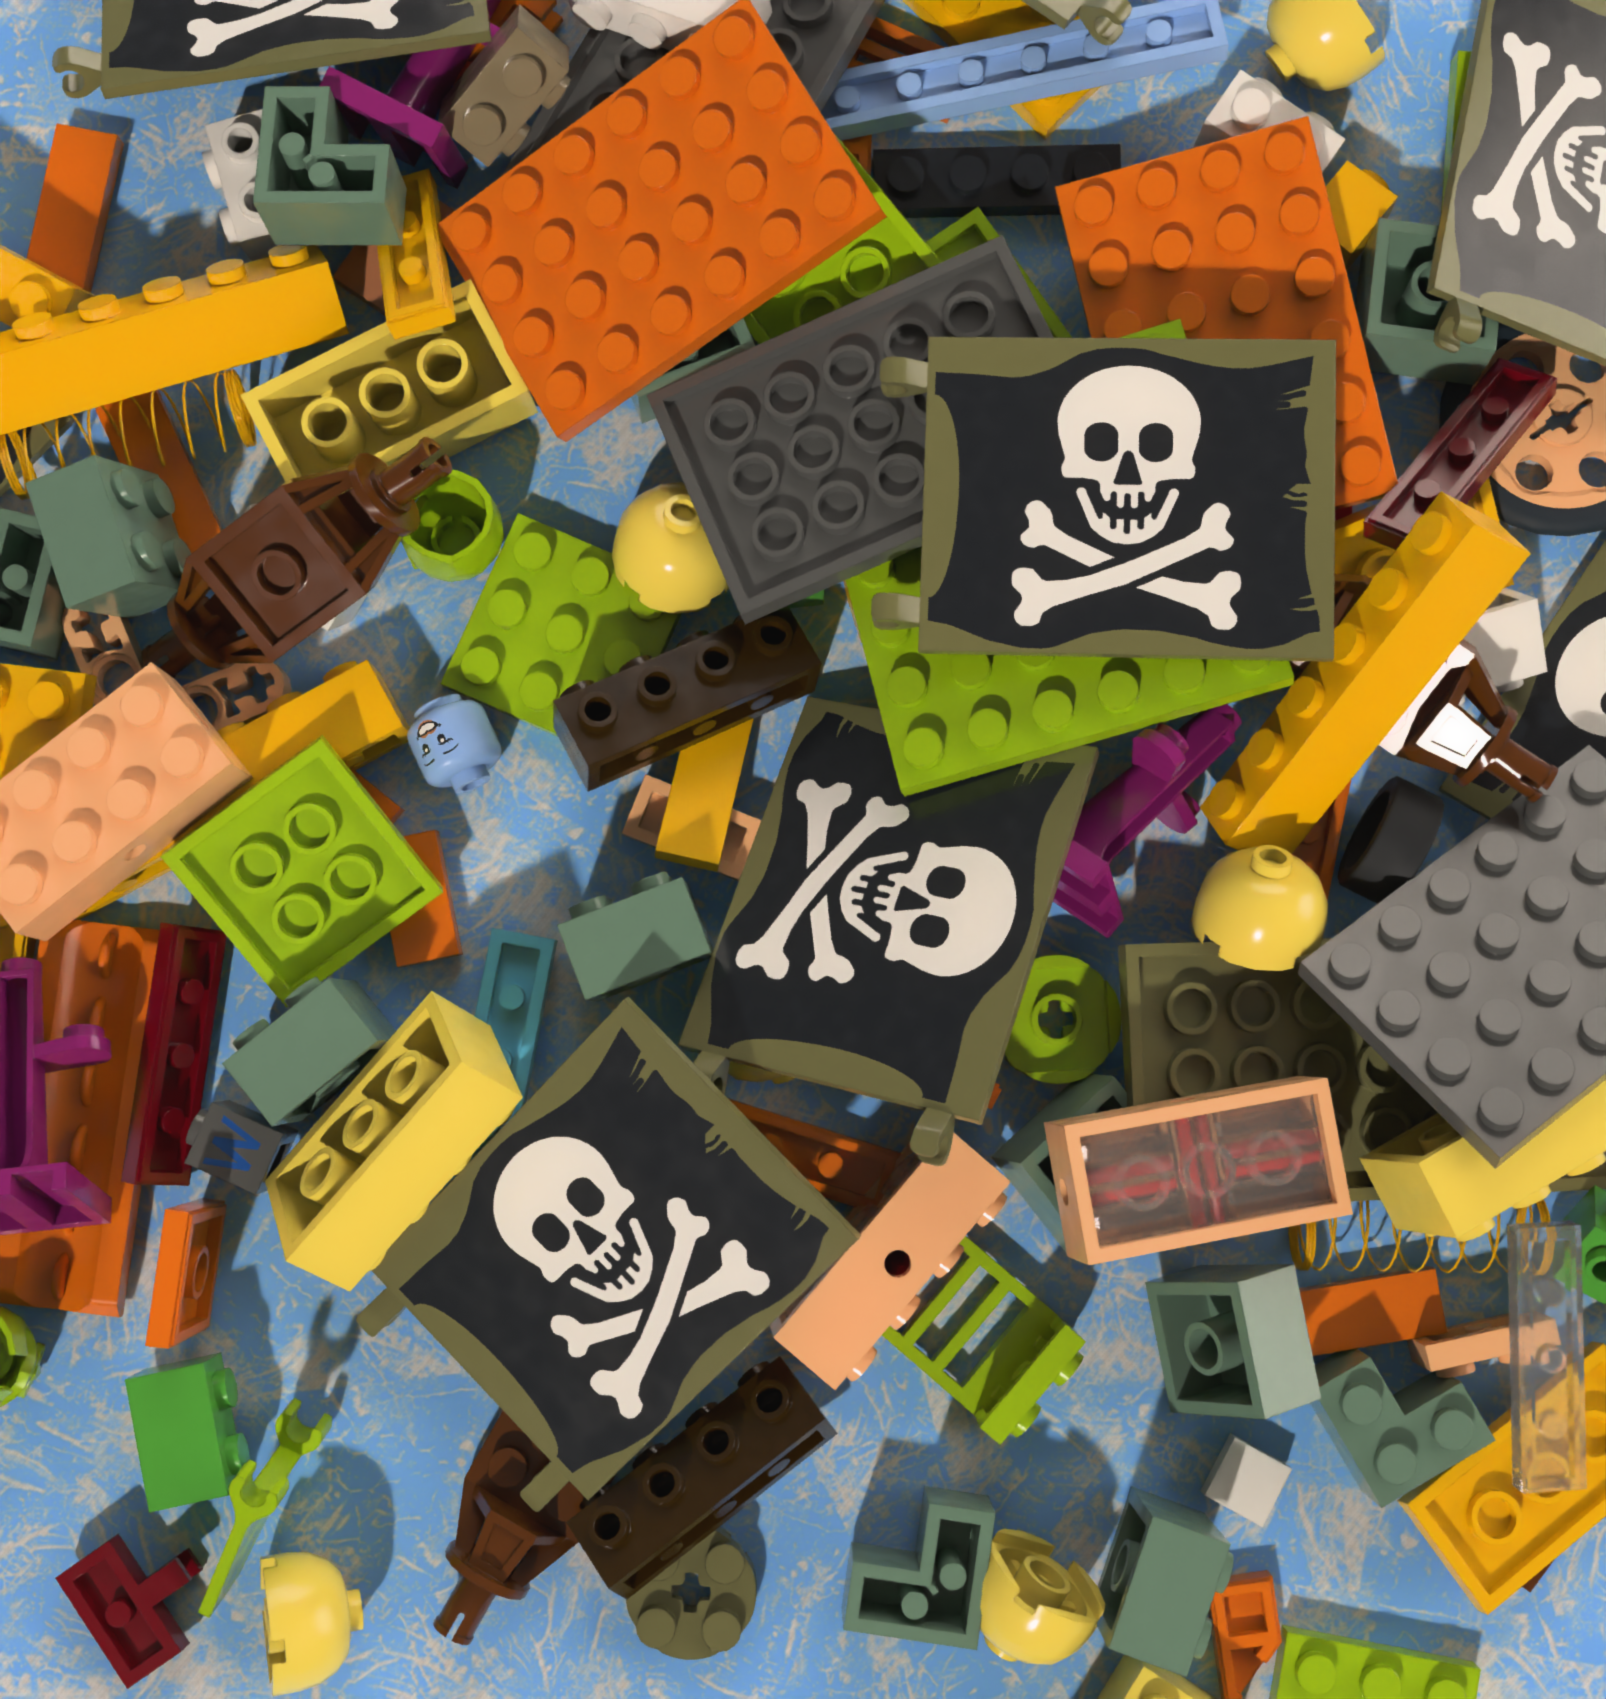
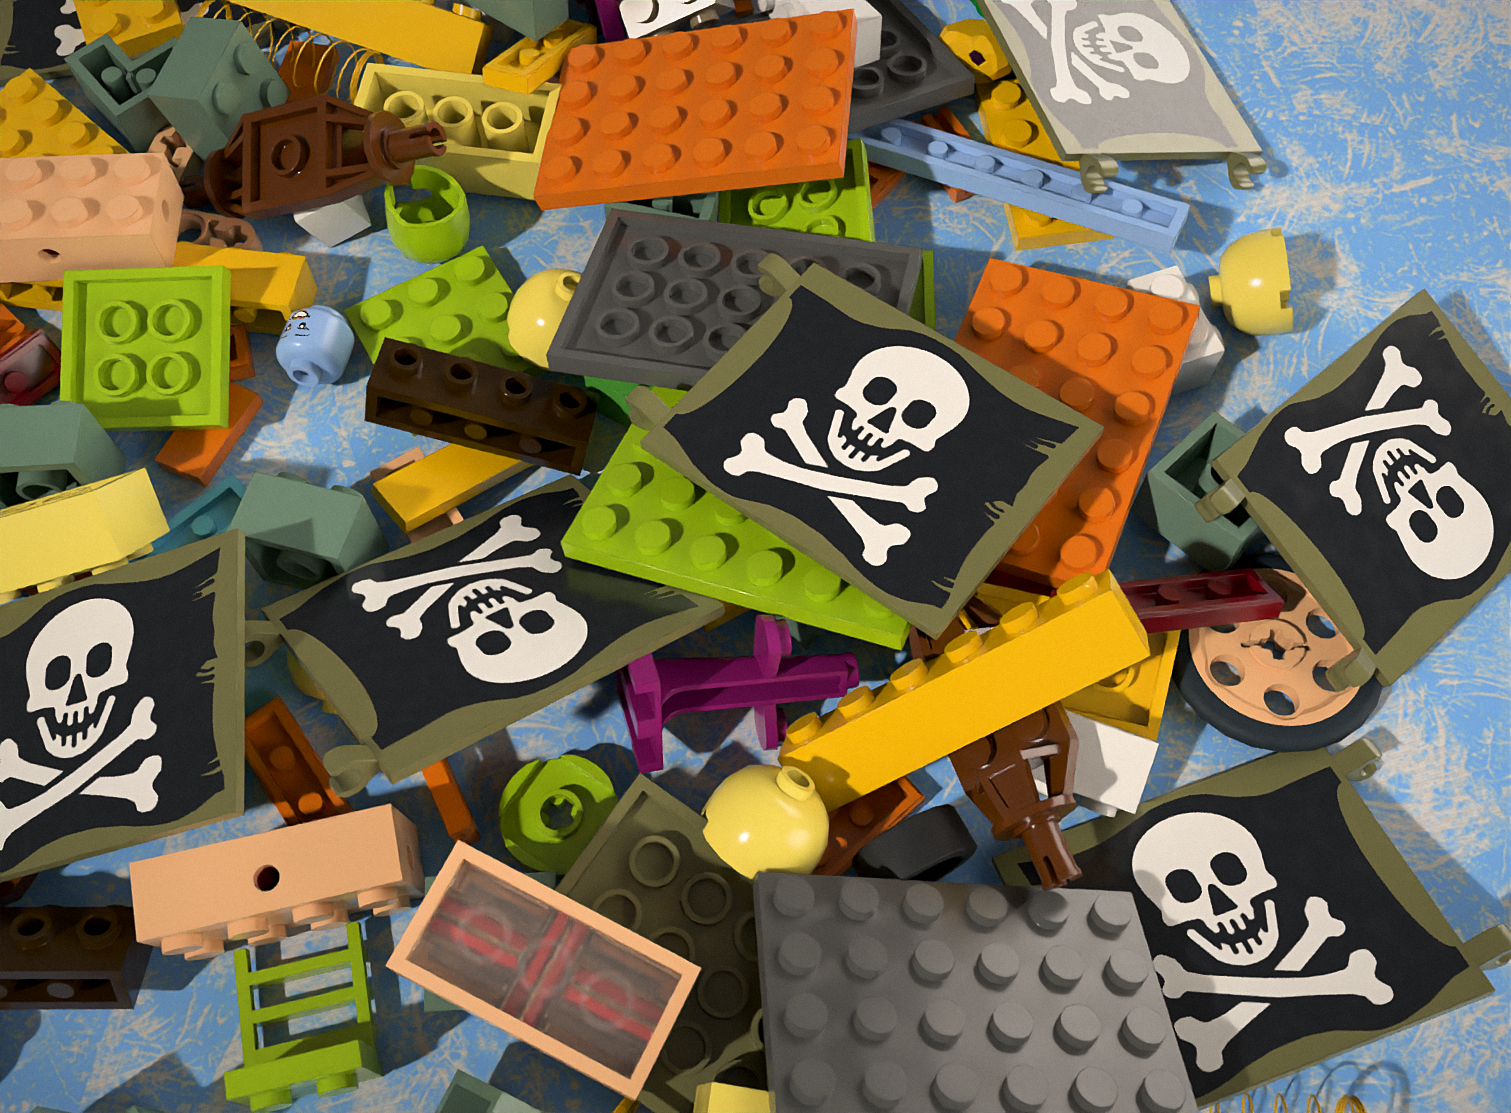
camera: 40 degrees right, 20 degrees down
black plate [872,144,1121,218] -> none
yellow brick [1326,160,1398,271] -> none

